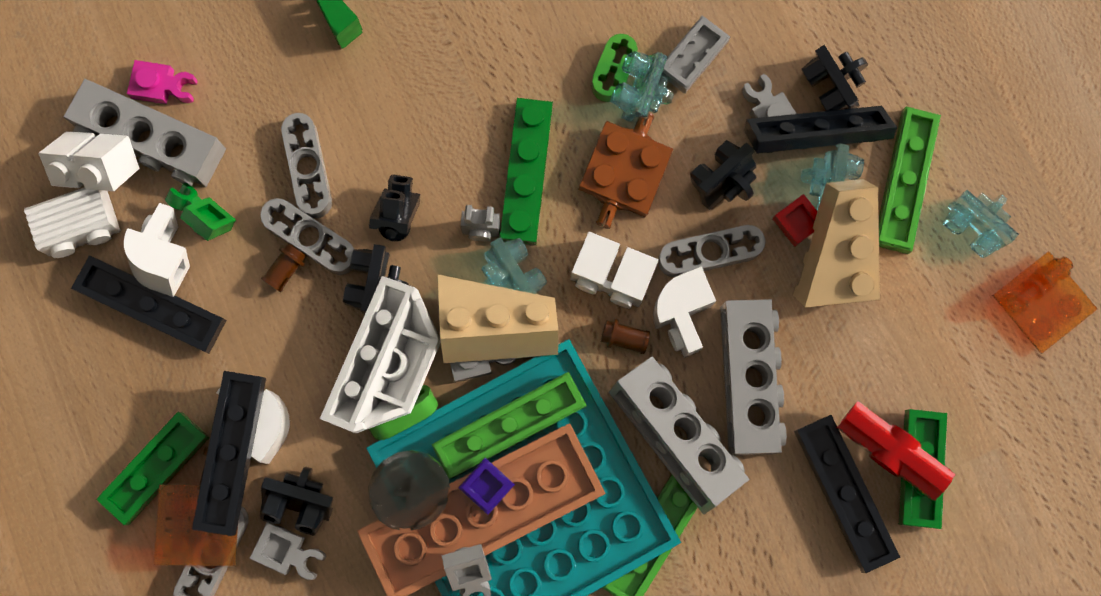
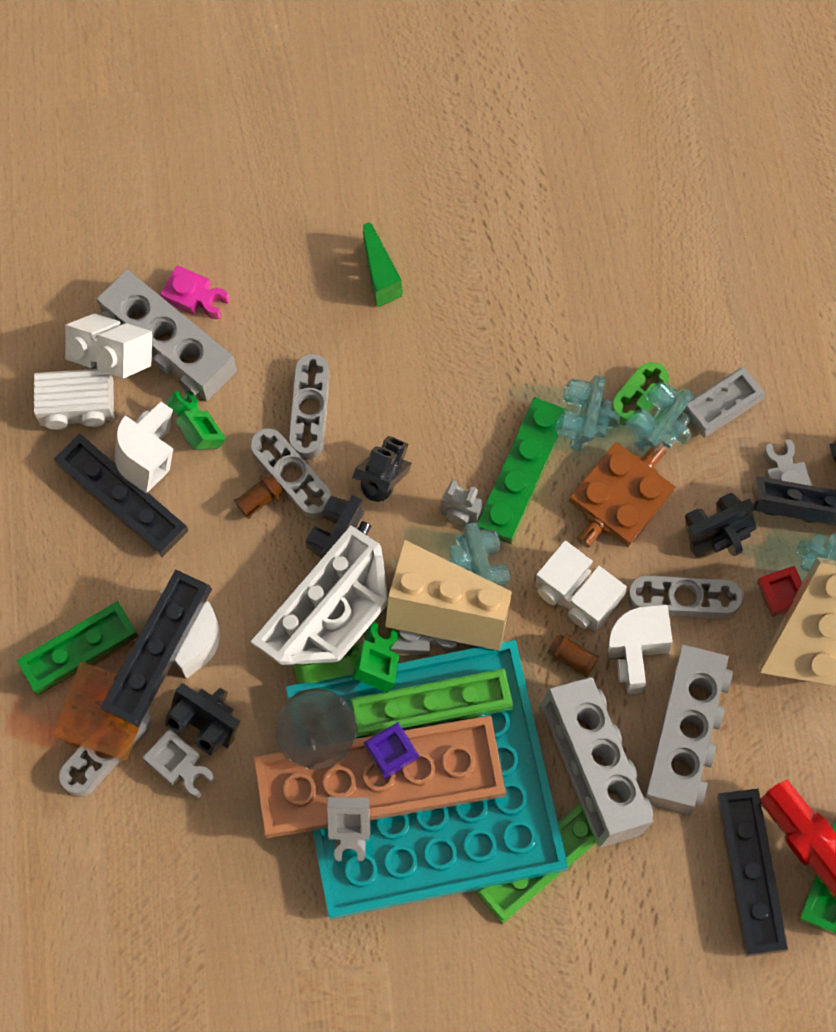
camera: 25 degrees right, 10 degrees down
none -> green plate [352,622,399,693]
none -> clear light blue hips [555,375,620,451]

